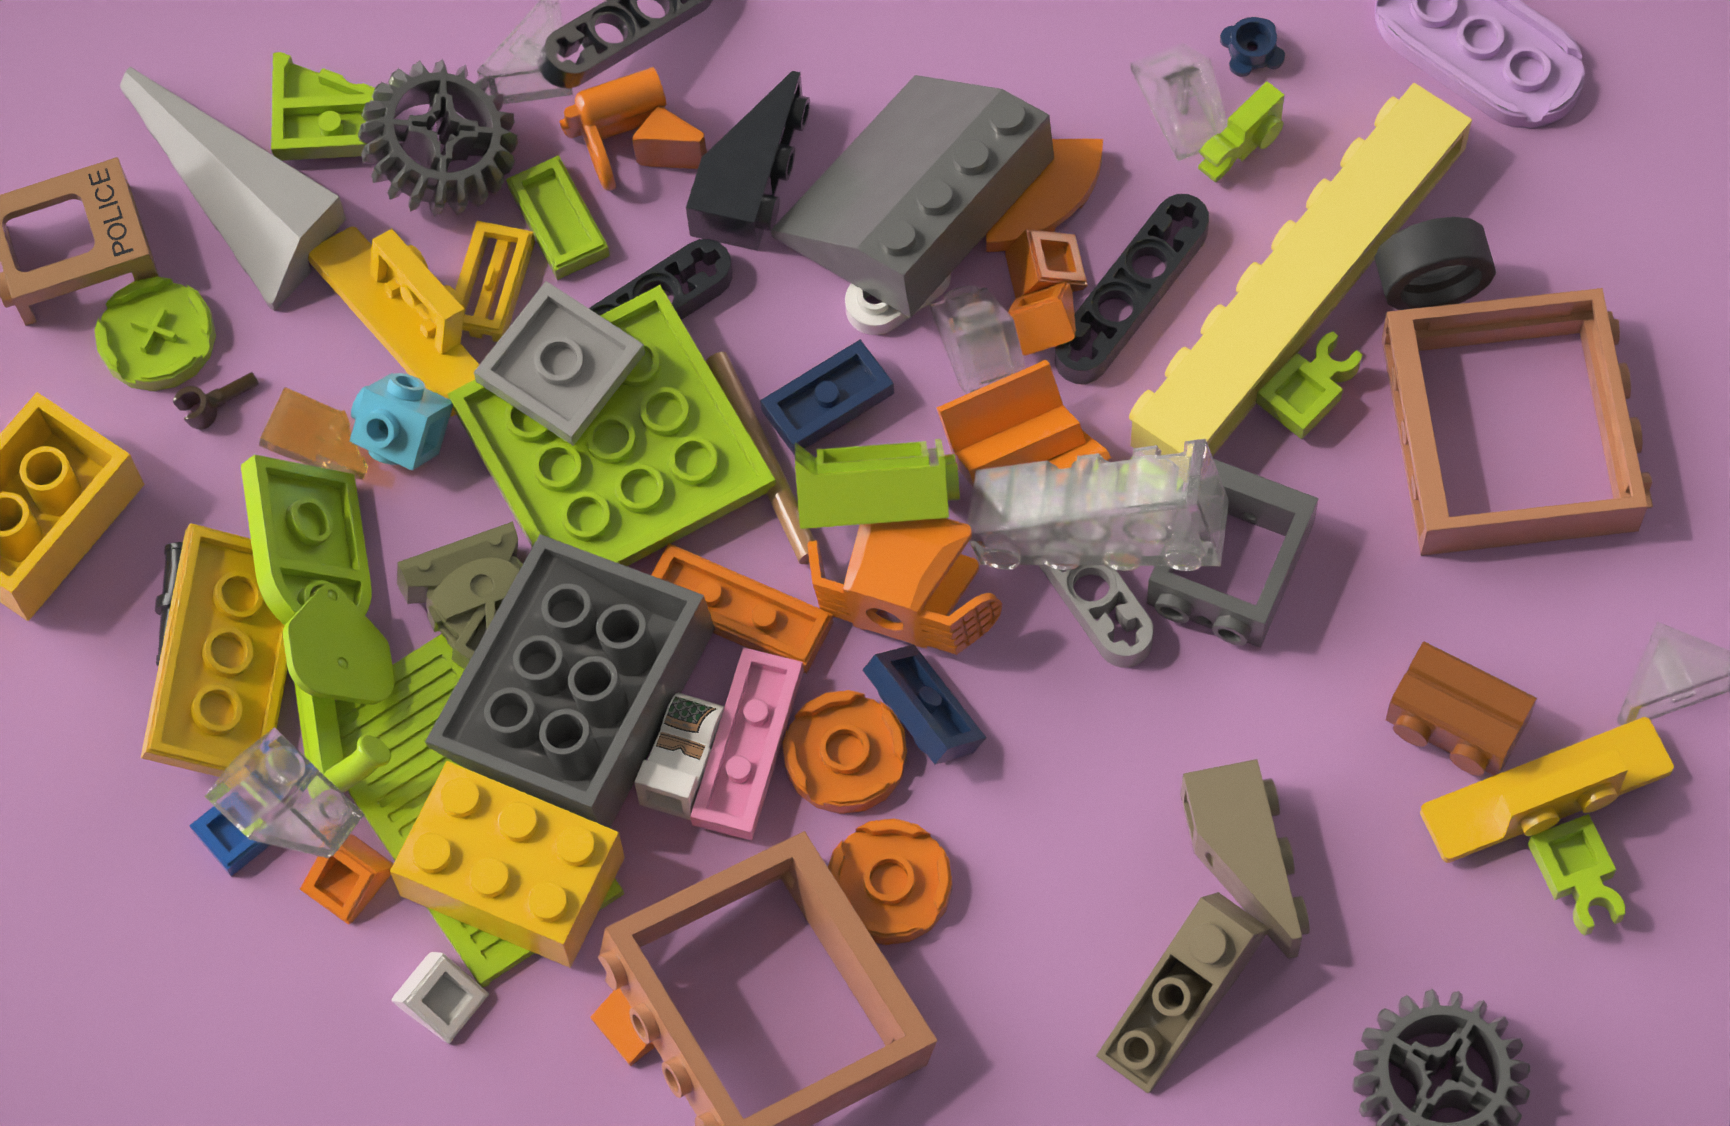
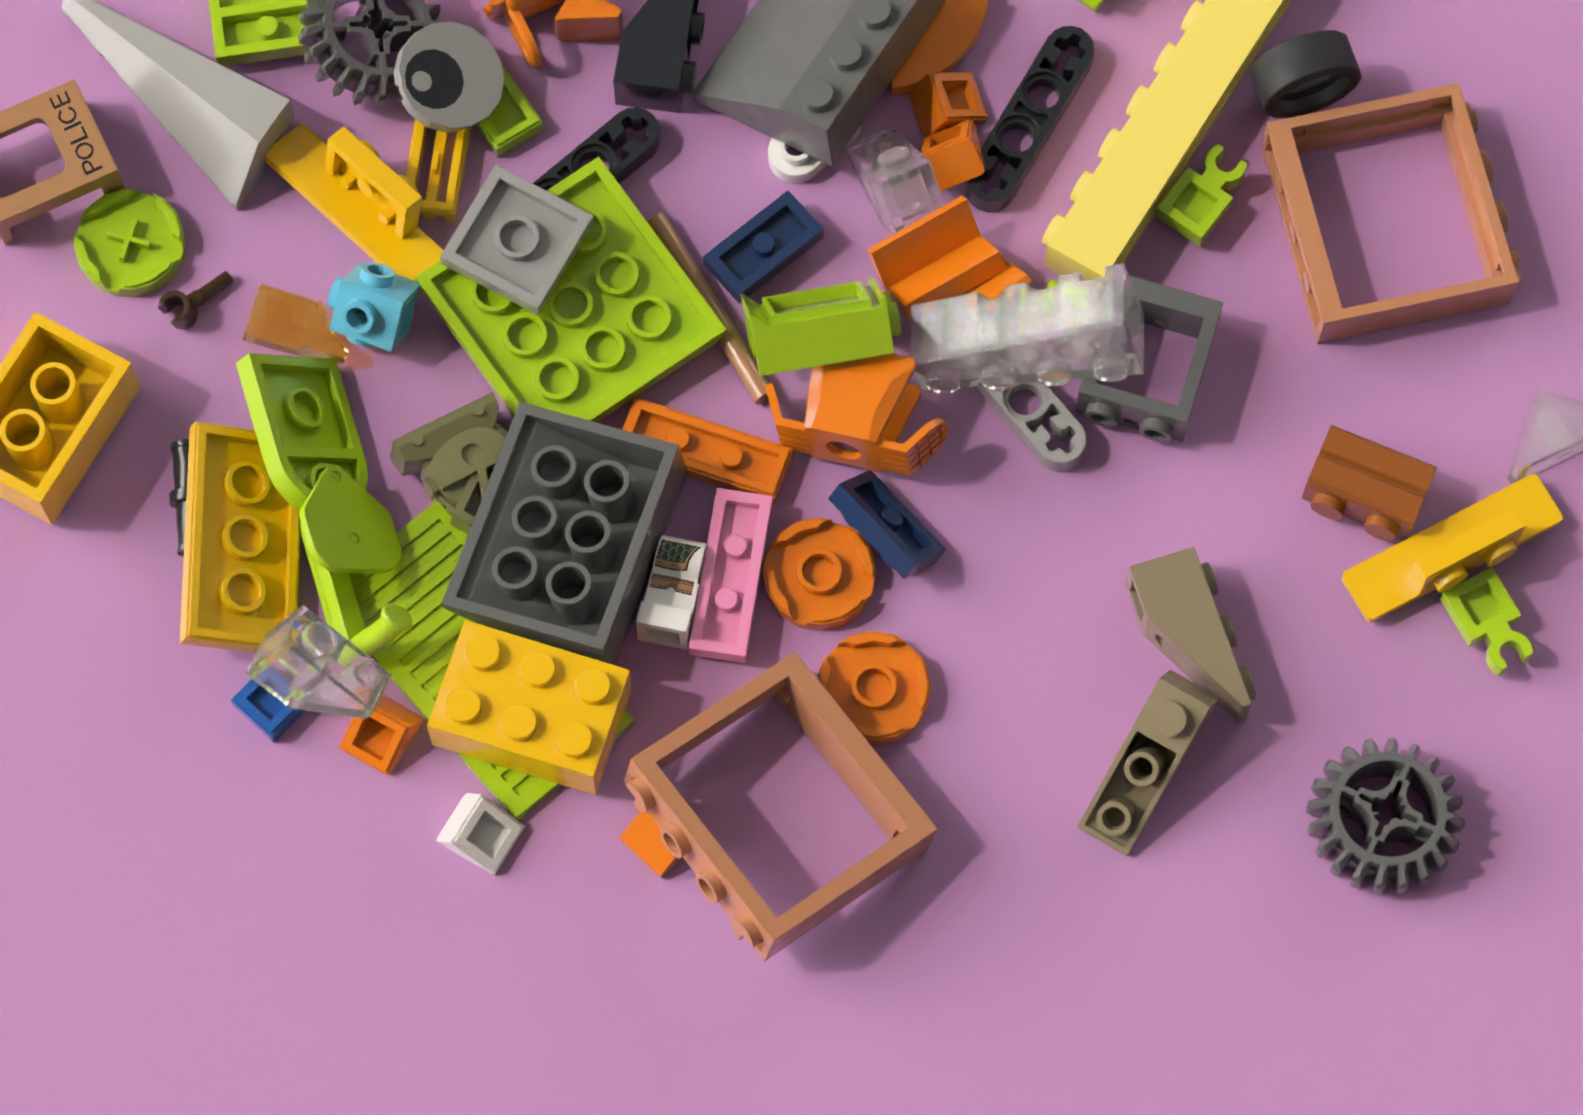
camera: 10 degrees left, 5 degrees up
none -> light grey tile [393,21,505,133]

